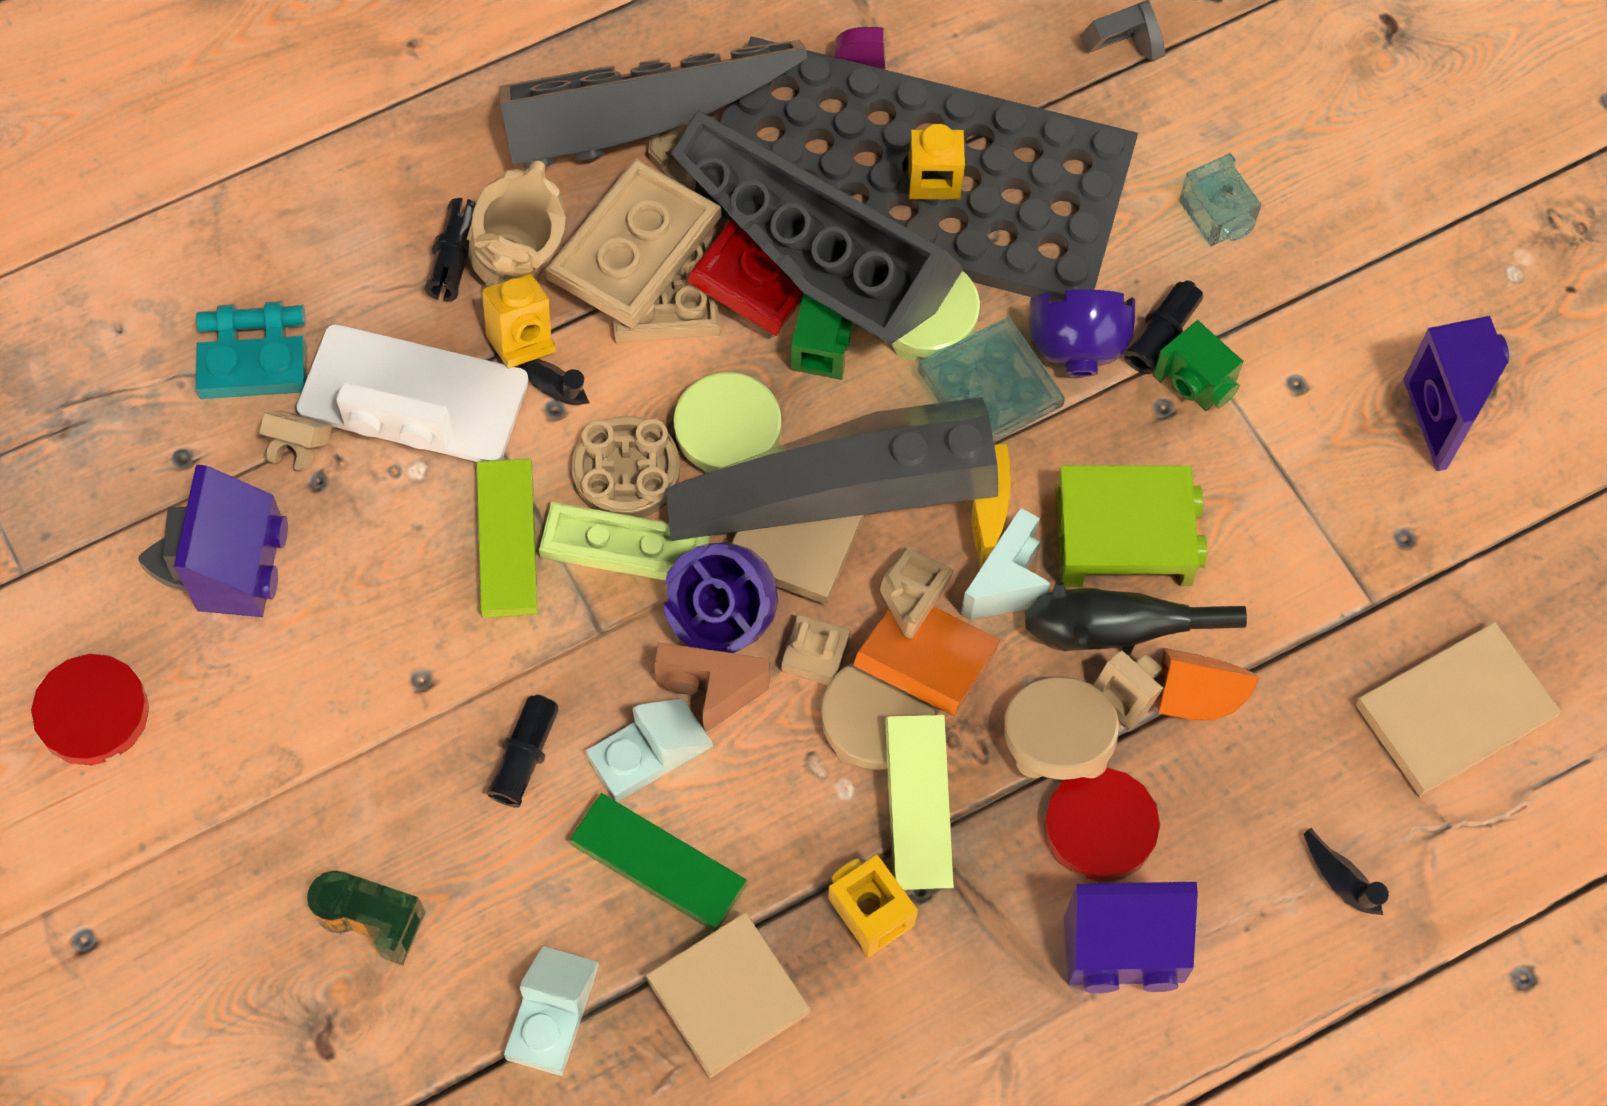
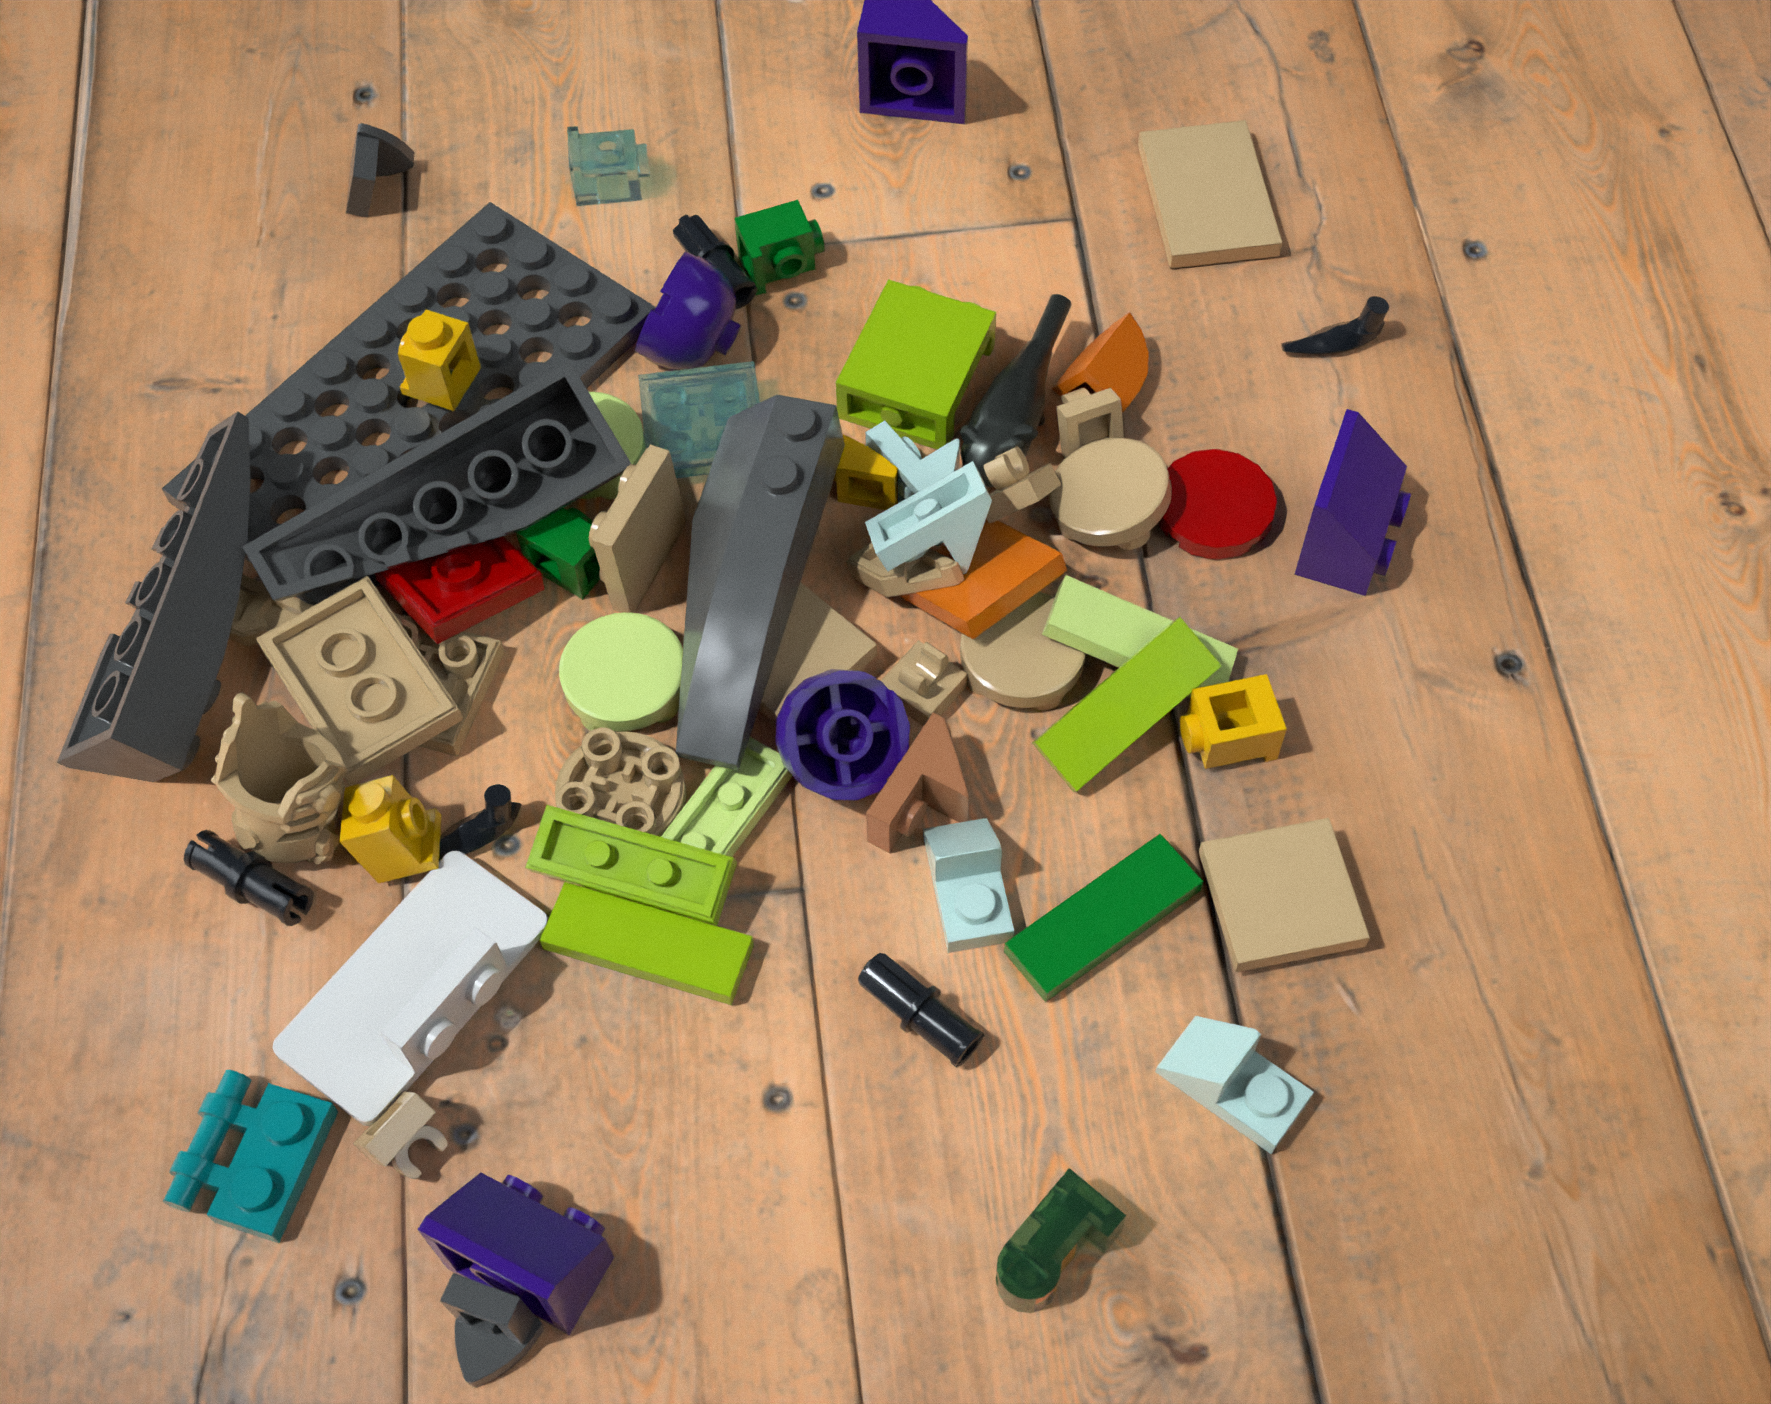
camera: 65 degrees left, 5 degrees down
magenta tile [835,27,886,70] -> none
none -> lime tile [525,805,737,925]
none -> tan tile [589,444,687,613]
none -> light aqua slope [865,461,992,574]
none -> tan tile [983,446,1061,524]
none -> lime tile [1032,617,1222,792]

